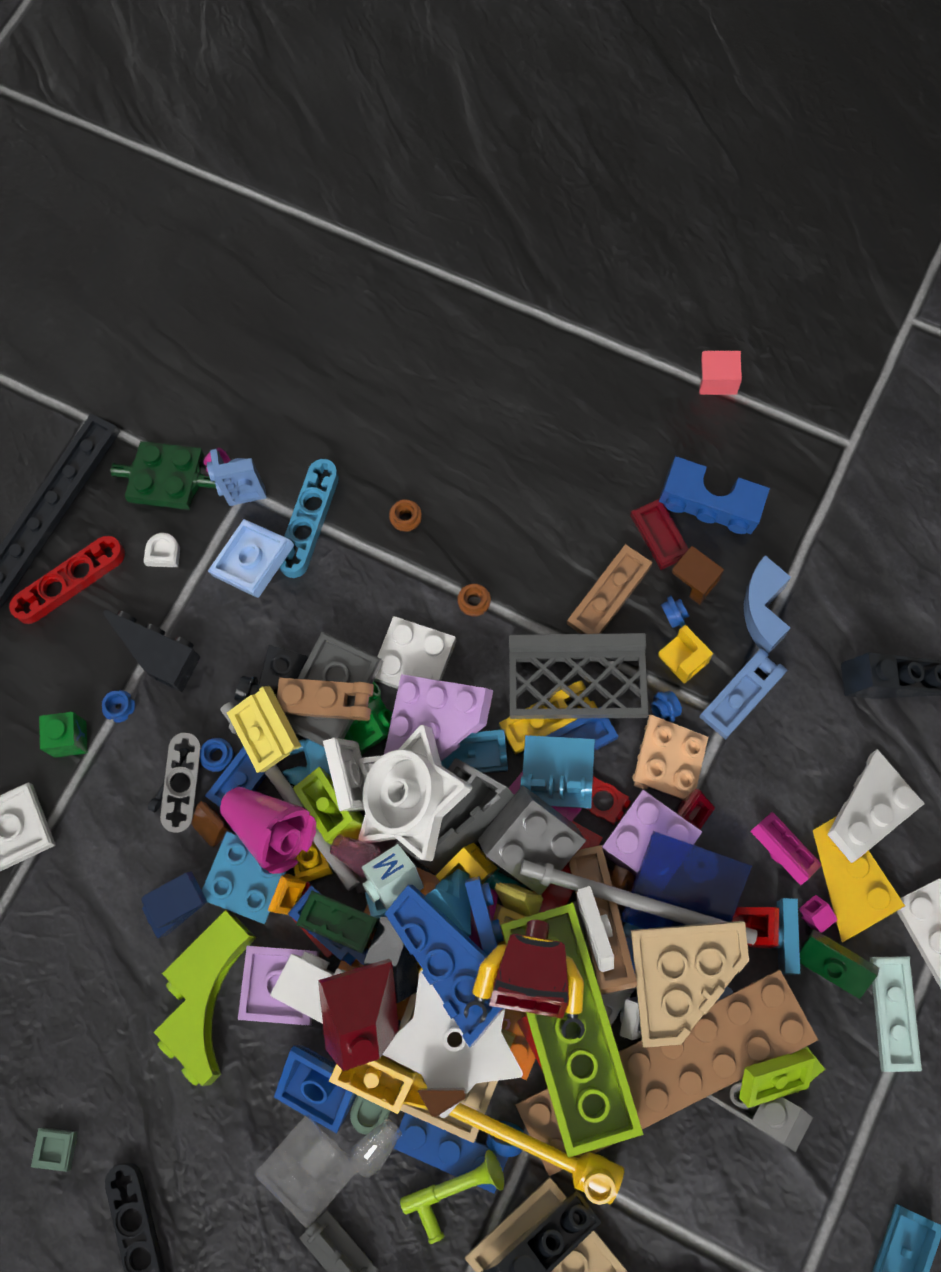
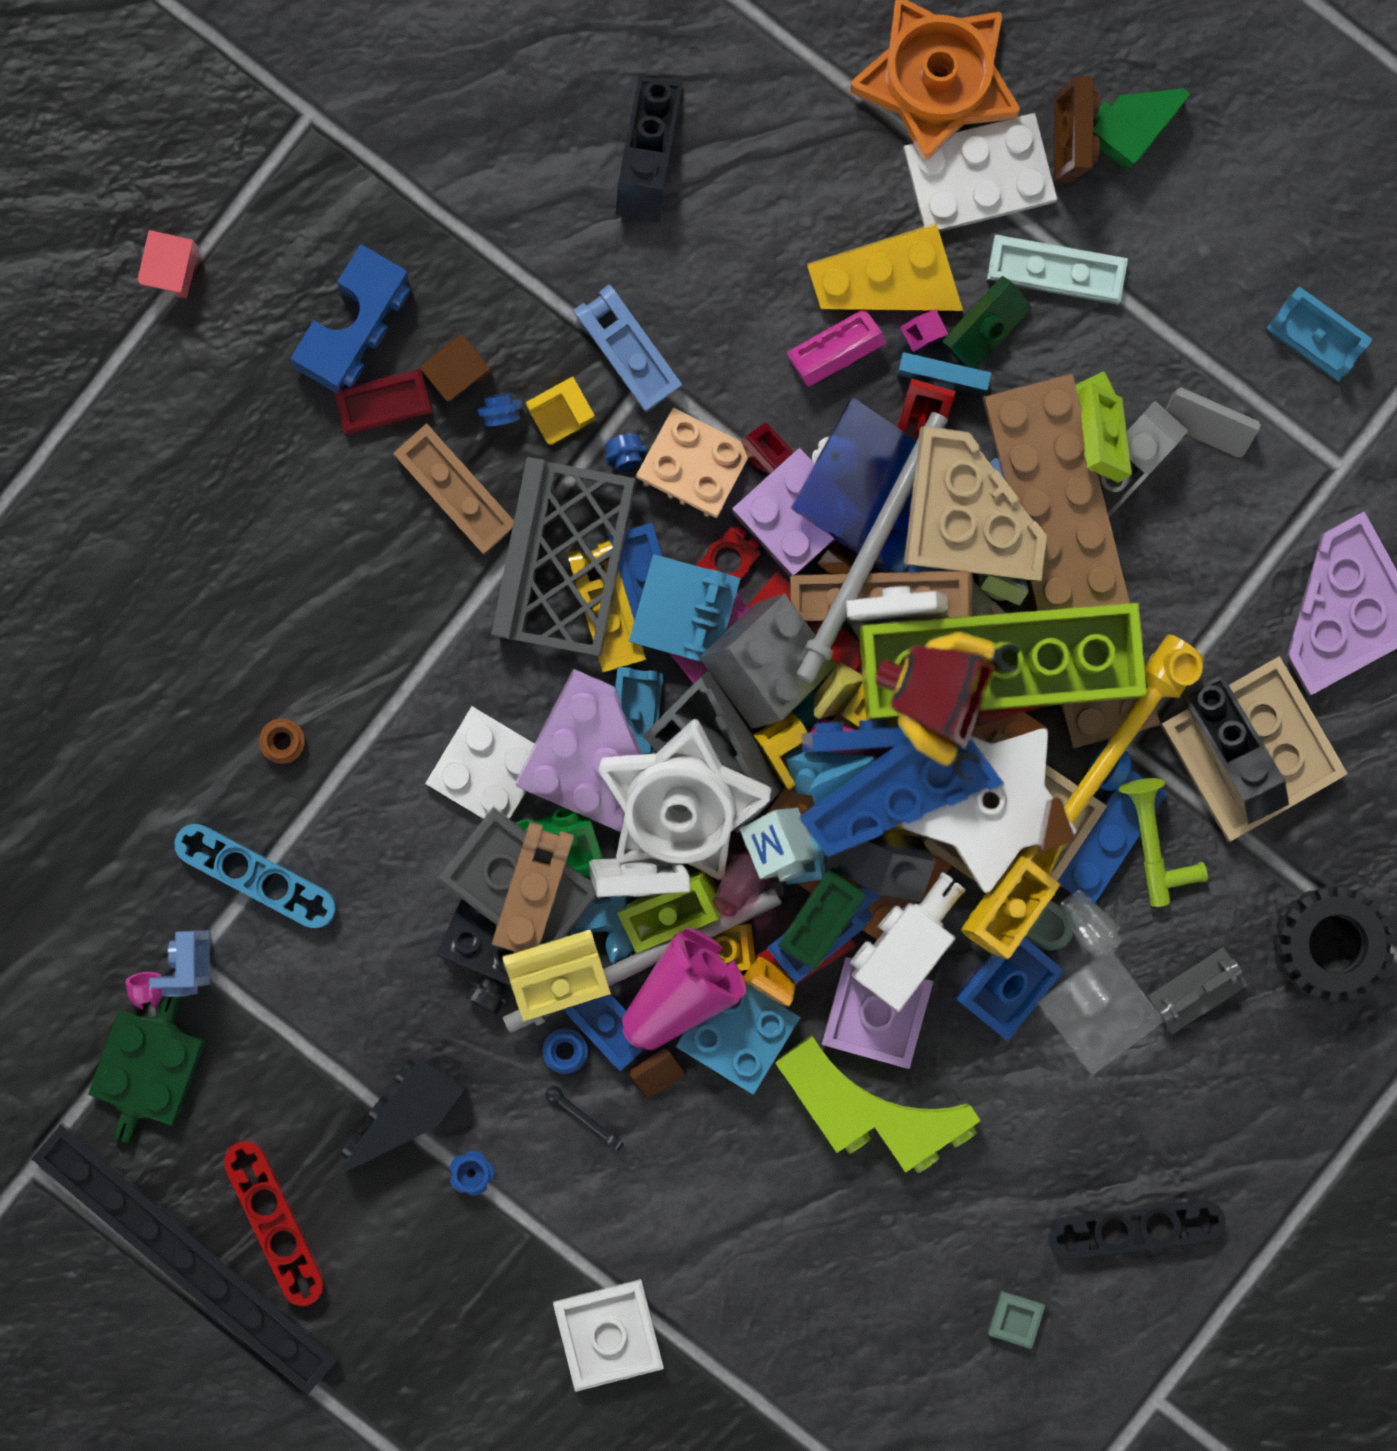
camera: 85 degrees left, 15 degrees up
green brick [39,712,87,757] -> none
dark blue slope [141,871,207,939] -> none
white tile [144,533,180,567] -> none
light grey beam [160,733,200,833] -> none
light blue plate [208,519,294,598] -> none
dark red slope [318,958,399,1071] -> none
dark orange plate [458,584,491,616] -> none
medium blue brick [744,555,791,654] -> none
white wing [827,749,924,863] -> none
none -> light grey slope [1165,387,1261,458]

